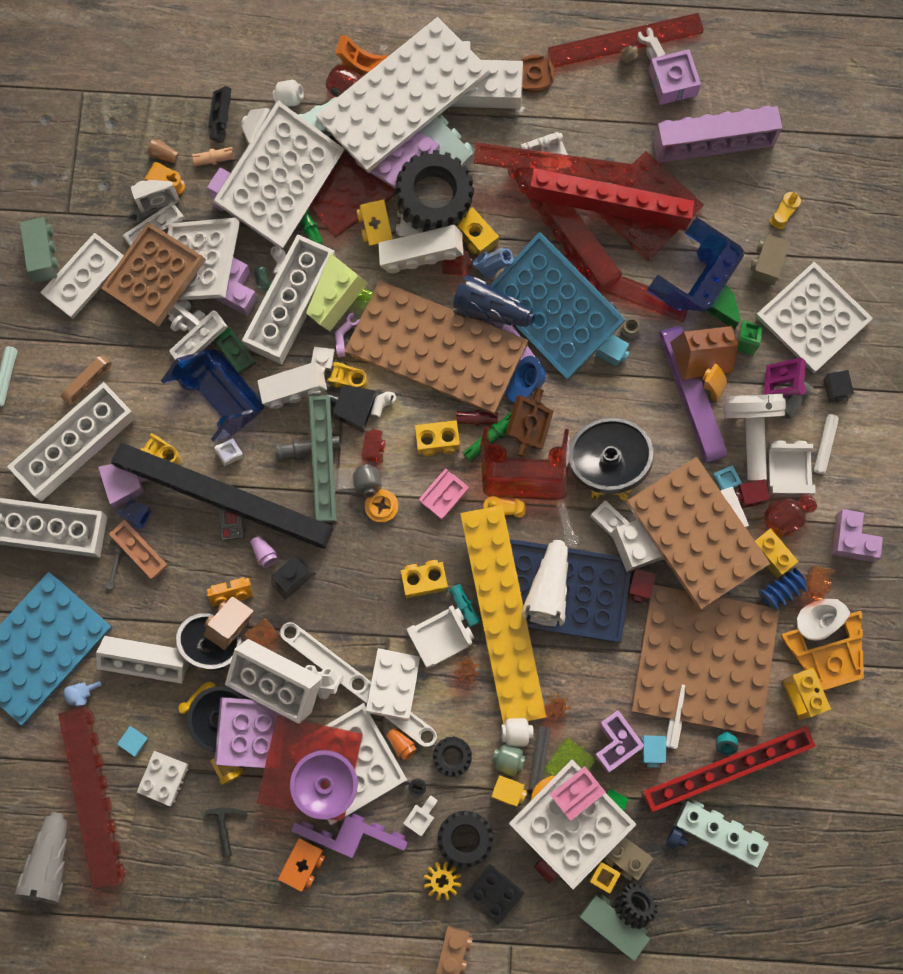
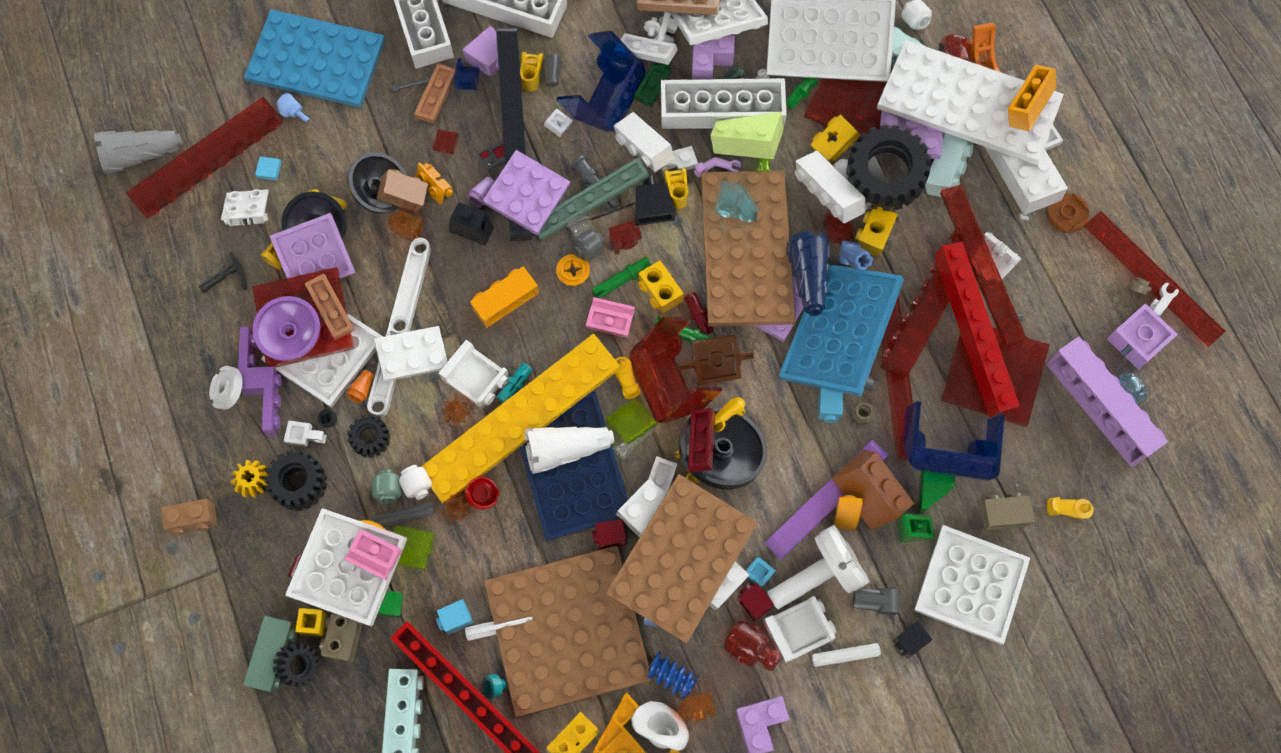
camera: 65 degrees right, 5 degrees down
white brick [96,636,189,684] -> none
white brick [225,639,322,724] -> none
orange brick [278,838,325,892] -> none
white hips [305,665,344,699] -> none
white arm [370,392,396,418] -> none
yellow brick [401,560,448,598] -> none
black hinge [464,864,525,925] -> none
yellow brick [491,775,527,807] -> none
blue piece [506,356,545,402] -> none
lavender brick [594,710,645,773] -> none
dark blue tile [665,826,688,850] -> none
yellow brick [755,528,799,579] -> none
magenta plate [764,358,806,397] -> none
none -> white tile [209,366,242,410]
none -> nougat plate [304,274,355,340]
none -> clear red tile [433,129,459,155]
none -> red hair [465,476,500,511]
none -> light orange brick [470,266,539,328]
none -> lavender plate [483,150,570,235]
none -> dark grey cone [542,54,562,86]
none -> green pin [591,256,652,299]
none -> clear neon green piece [606,399,657,445]
none -> dark red tile [688,408,715,472]
none -> yellow piece [714,397,745,432]
none -> clear light blue slope [715,181,759,222]
none -> light orange brick [1008,64,1057,132]
none -> clear light blue head [1118,372,1149,405]

